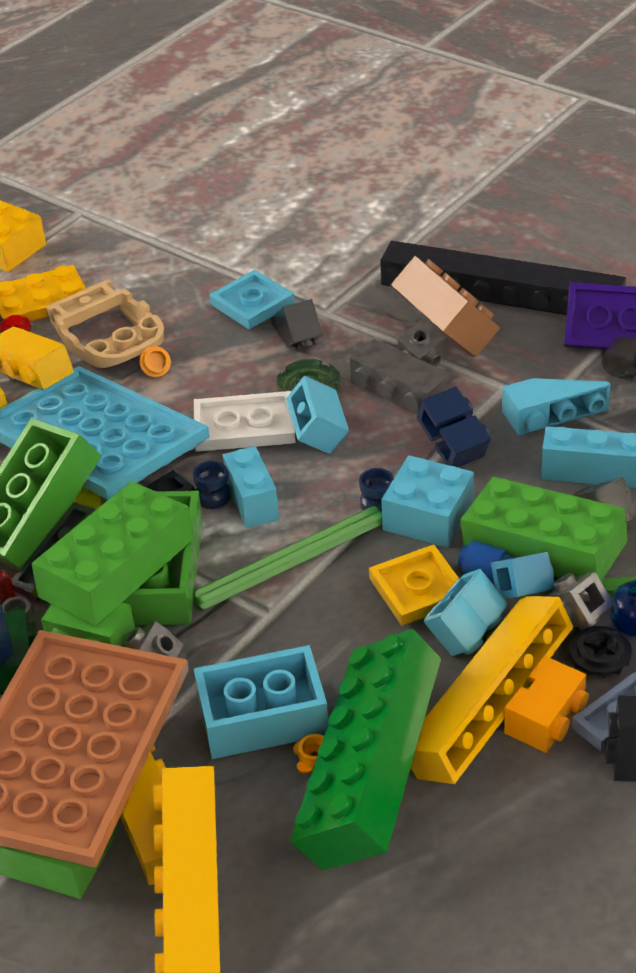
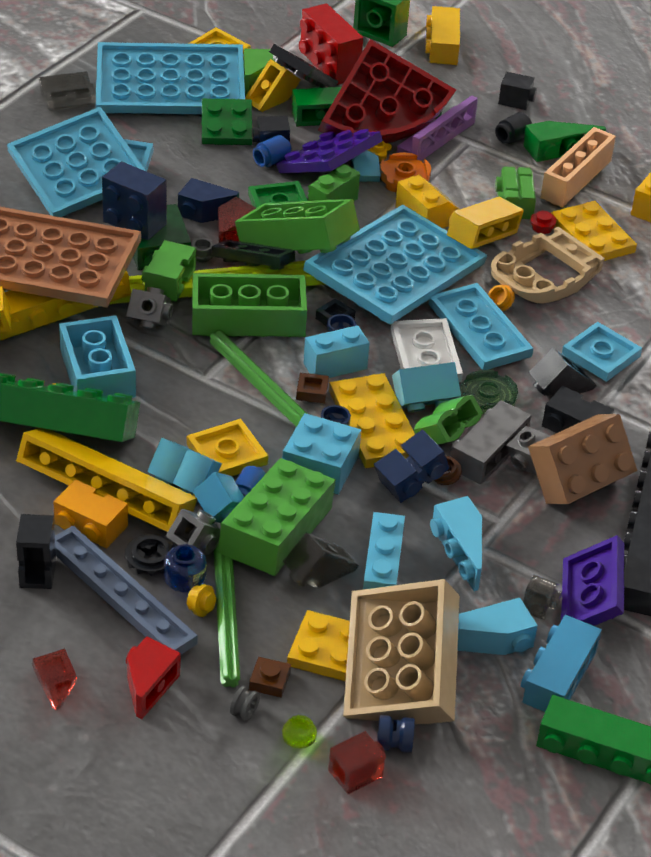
camera: 80 degrees right, 0 degrees up
bright green brick [31,481,193,626] -> none
none -> reddish brown plate [296,372,329,404]
none -> yellow plate [329,373,415,468]
none -> bright green brick [414,395,483,445]
none -> medium azure plate [428,283,533,371]
none -> black brick [542,386,614,433]

